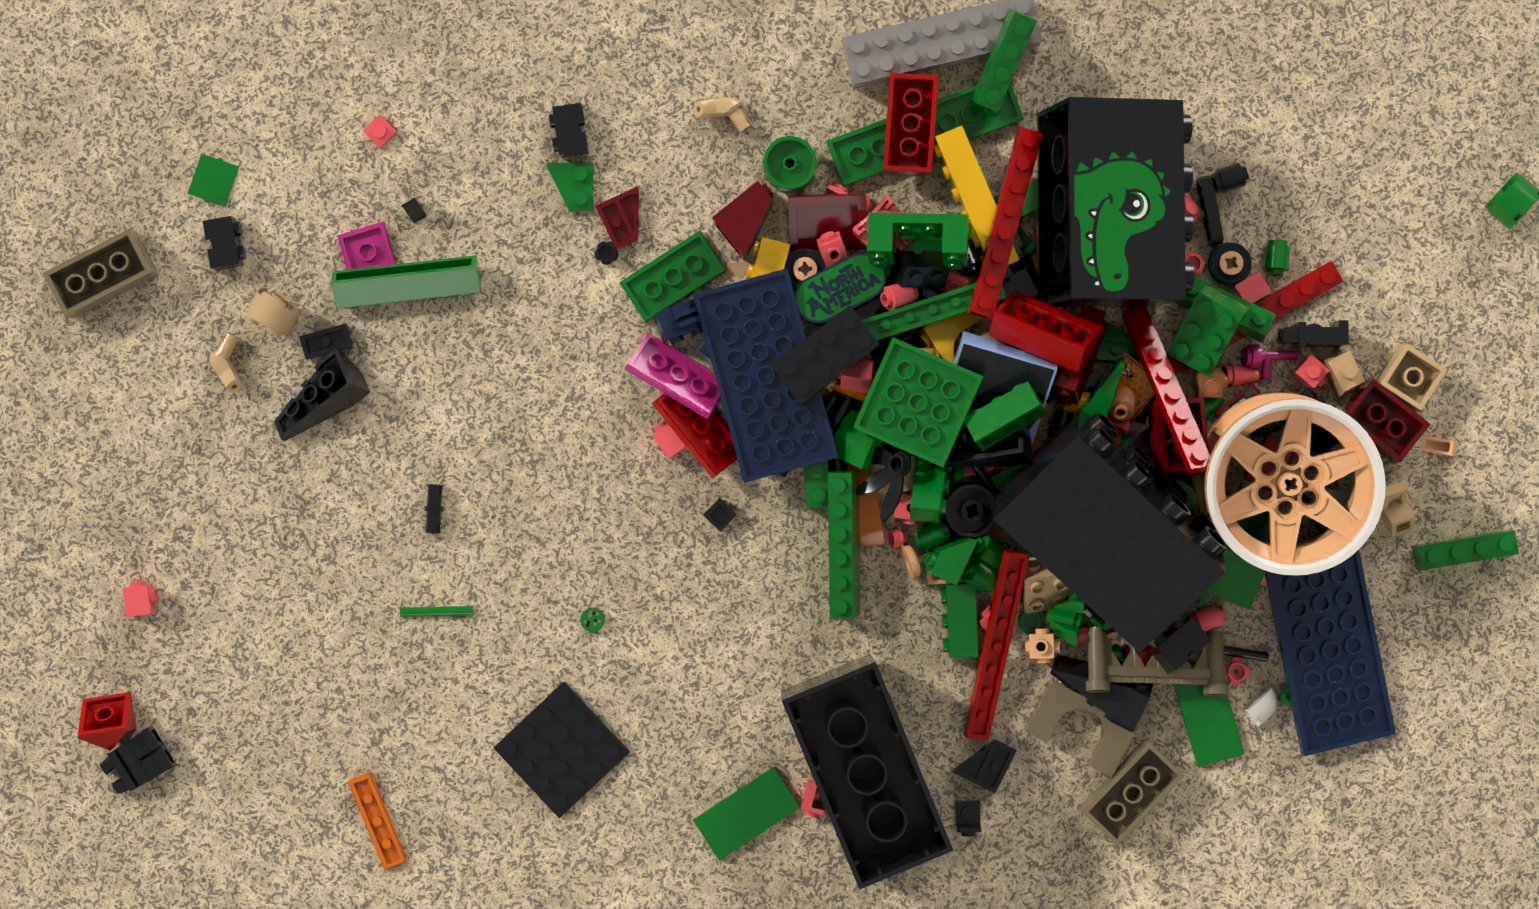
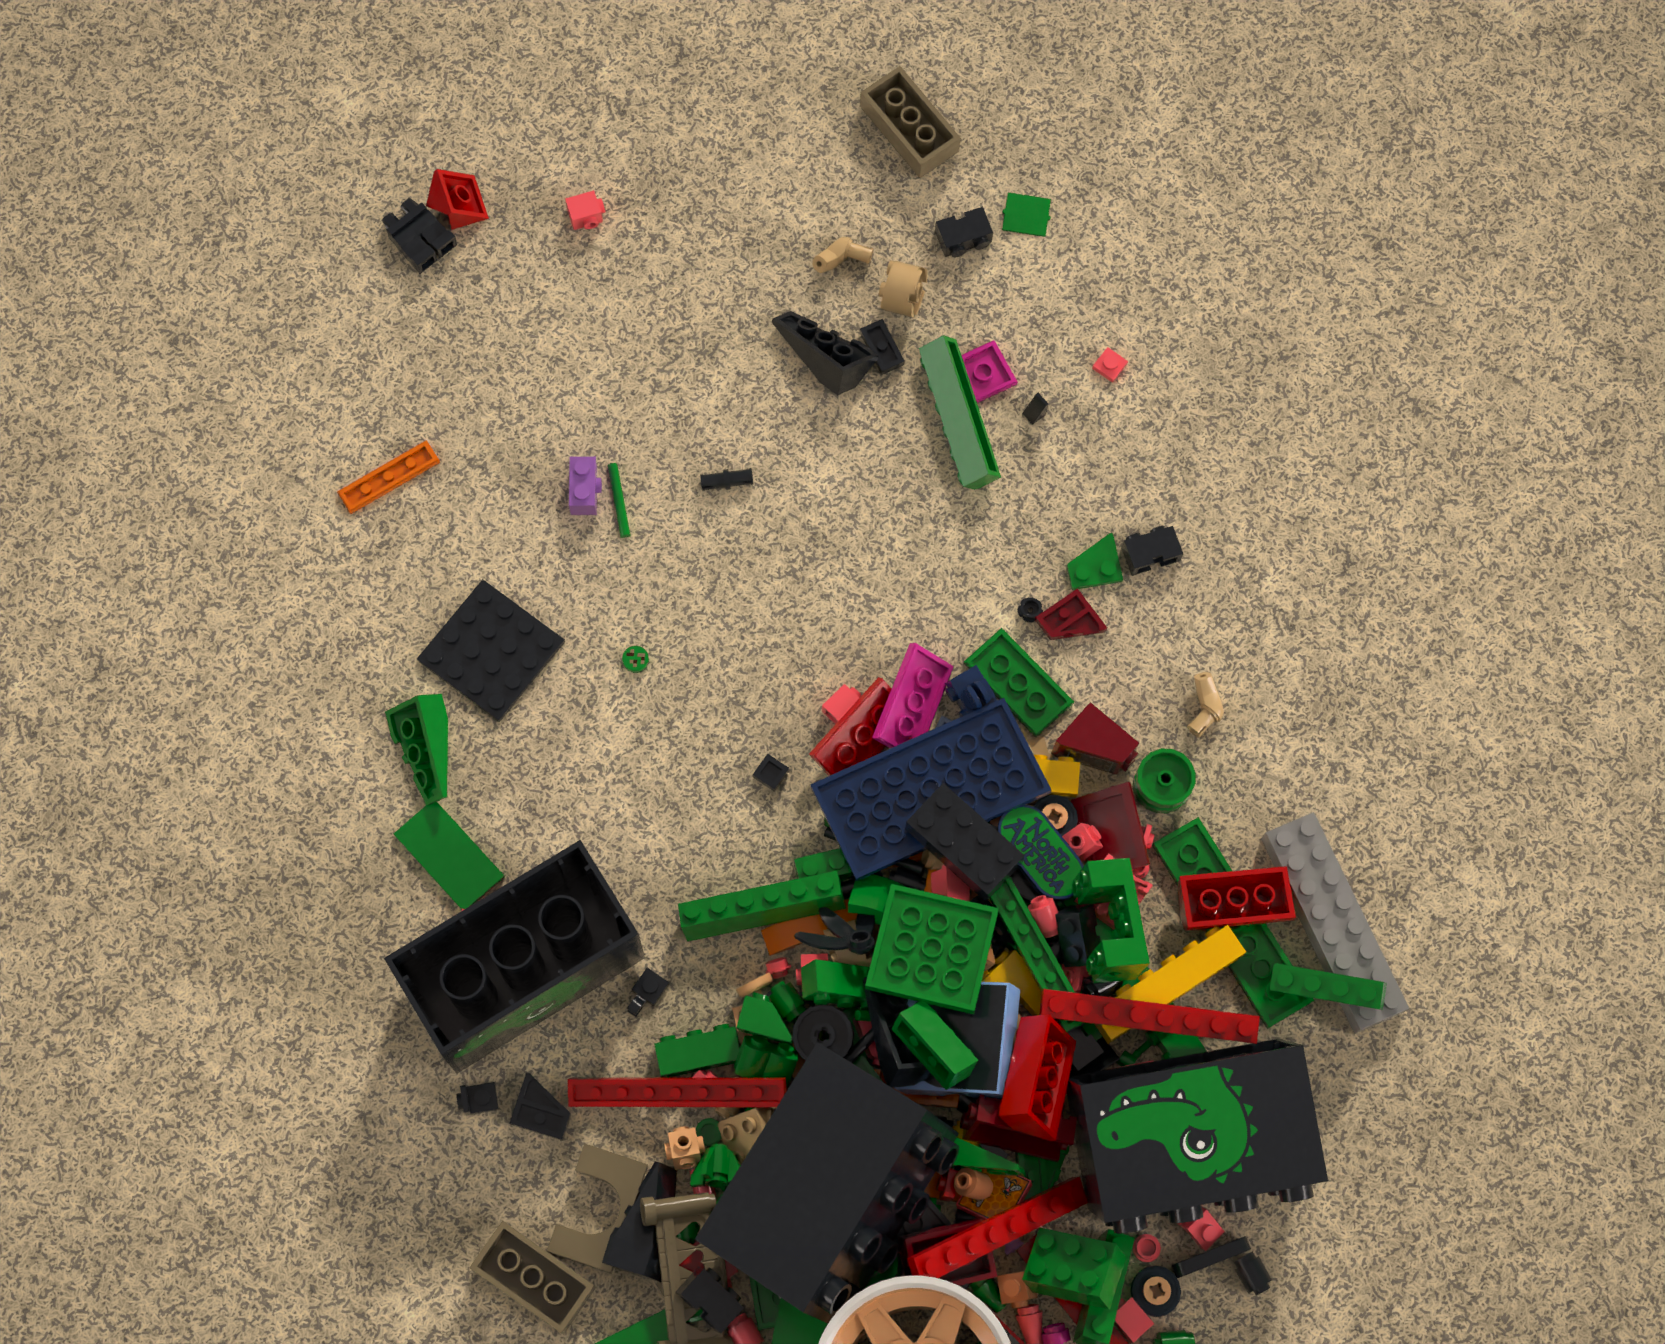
camera: 80 degrees right, 15 degrees down
none -> green wedge [385,694,448,805]
none -> medium lavender brick [569,456,602,515]
none -> black plate [627,967,669,1017]

